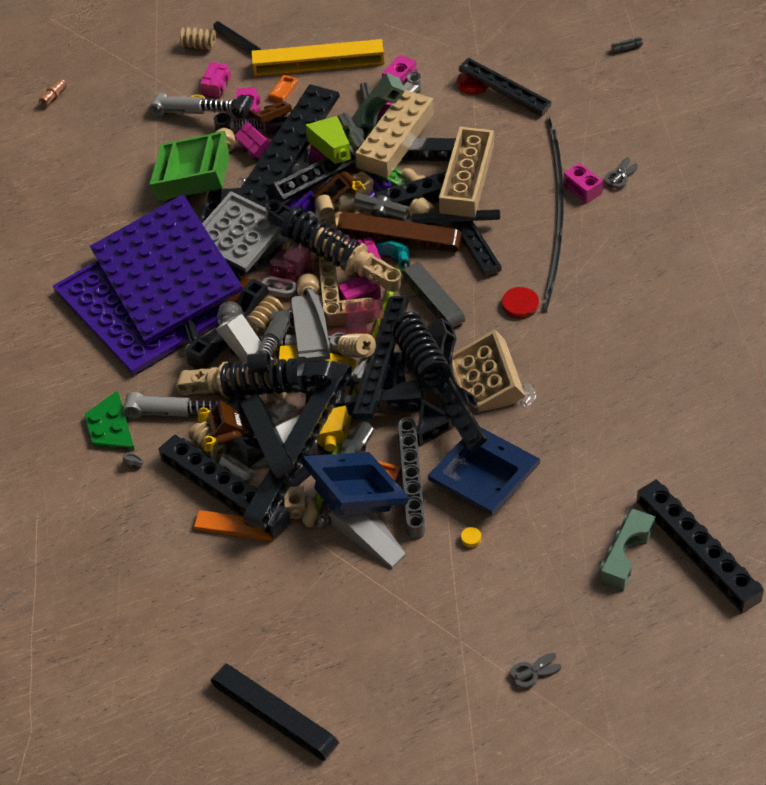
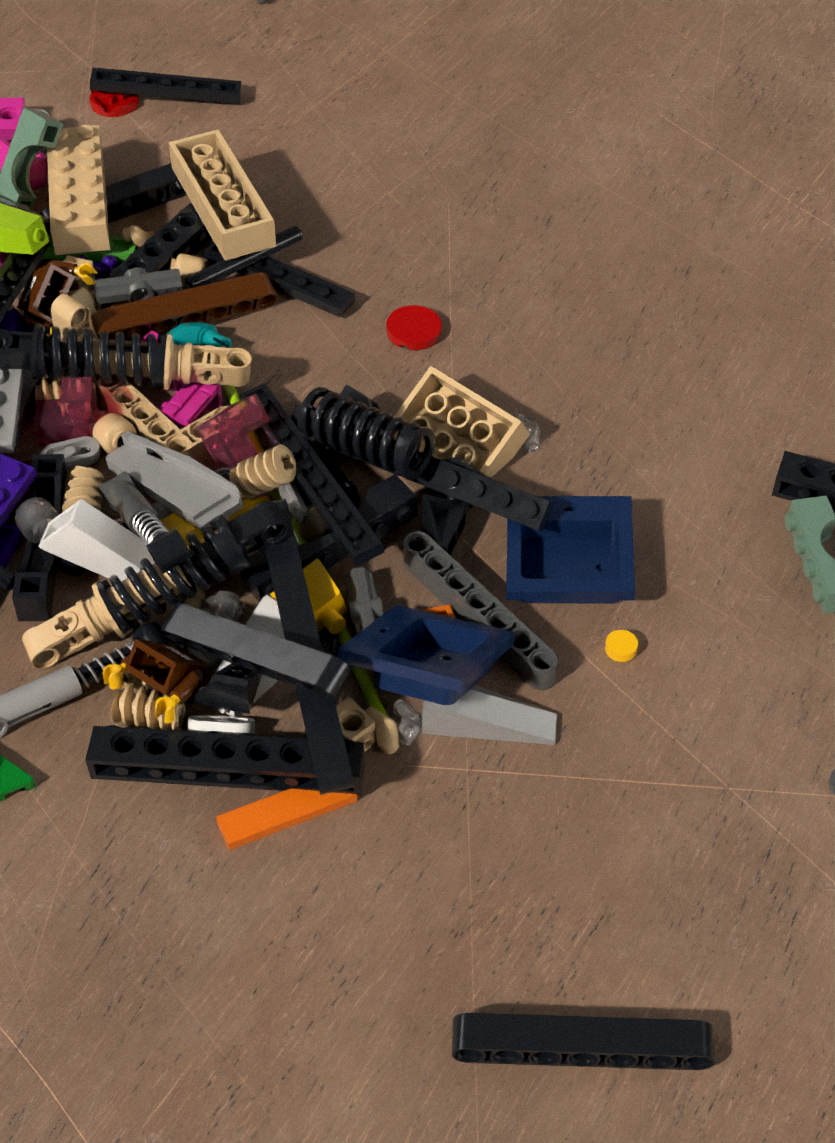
camera: 40 degrees left, 0 degrees up
dark grey piece [123,453,143,467] -> none
dark grey beam [401,262,465,328] -> none
dark grey piece [544,114,564,313] -> none
dark pink brick [563,163,603,204] -> none
dark grey piece [604,157,638,189] -> none

